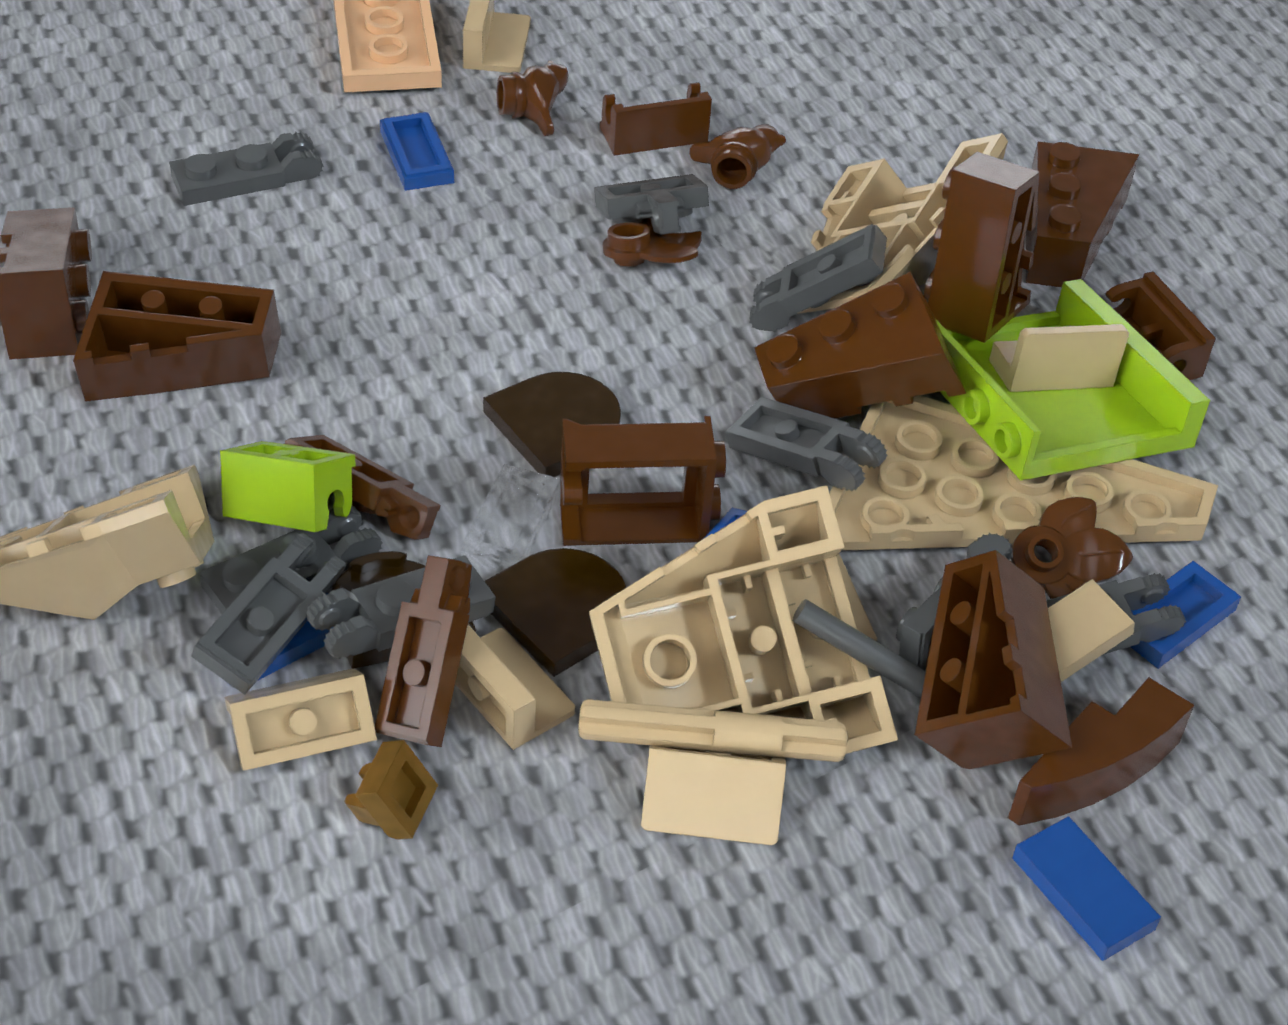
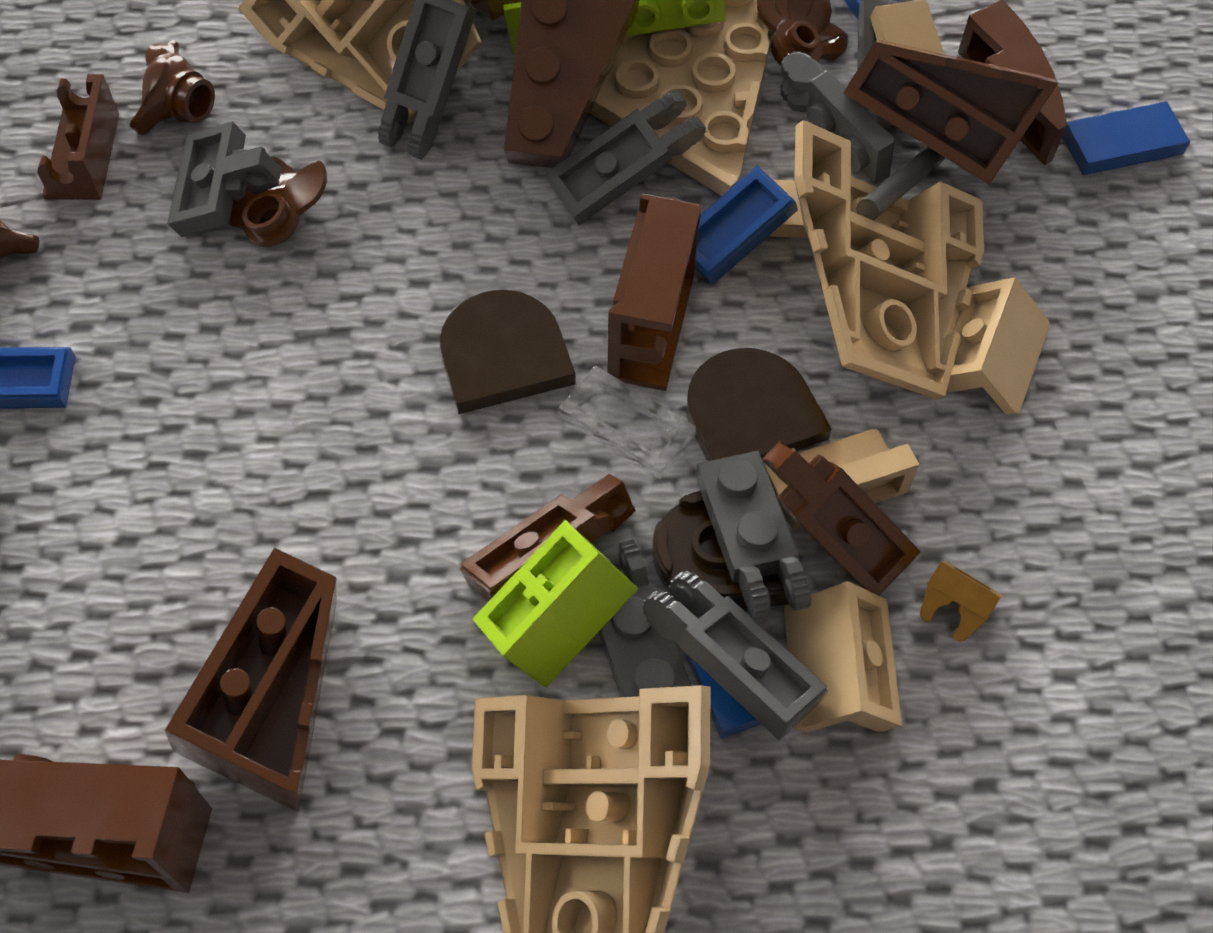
camera: 70 degrees left, 15 degrees up
tan axle [578,699,848,762] -> none

